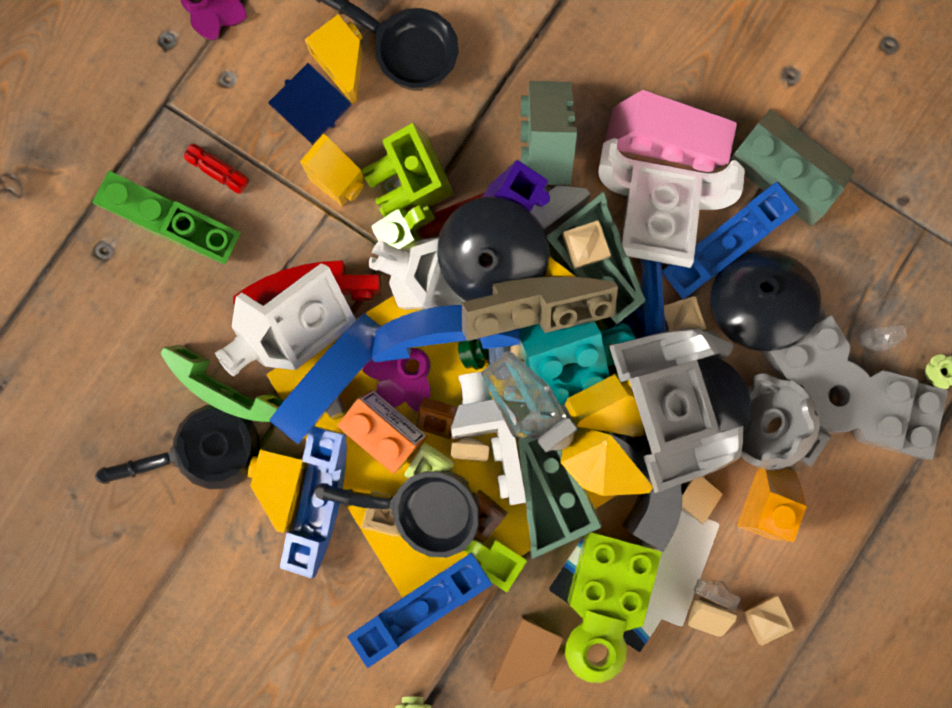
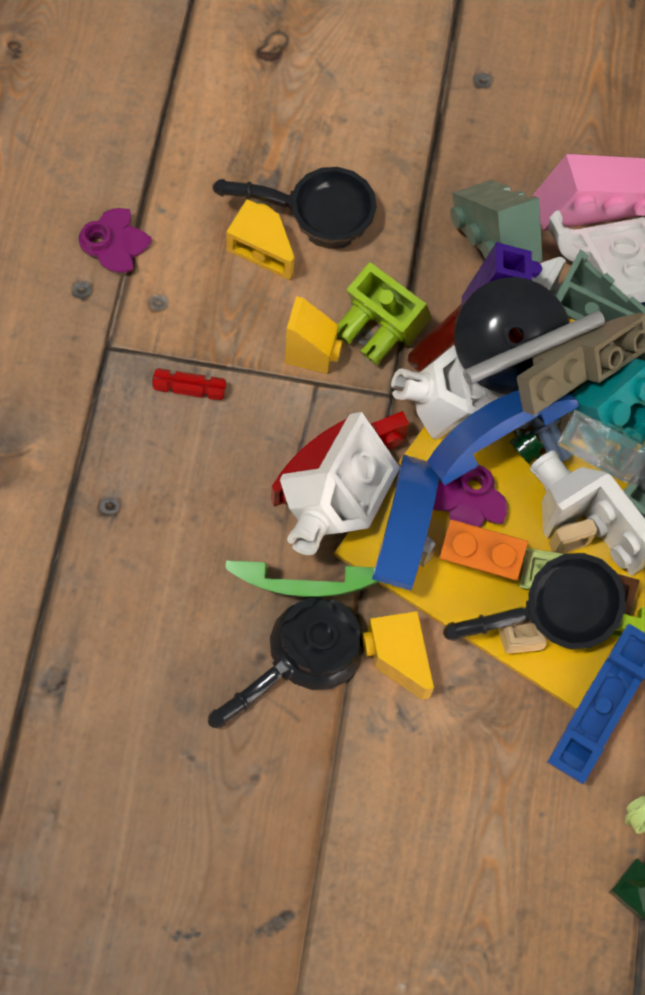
camera: 30 degrees left, 15 degrees down
bright green slope [92,170,241,265] -> none
clear blue piece [268,63,352,145] -> none
blue slope [280,426,347,578] -> none
plate [371,205,435,249] -> none
reddish brown tile [416,397,458,439] -> none
tan tile [562,220,611,269] -> none
none -> light grey piece [463,311,605,385]

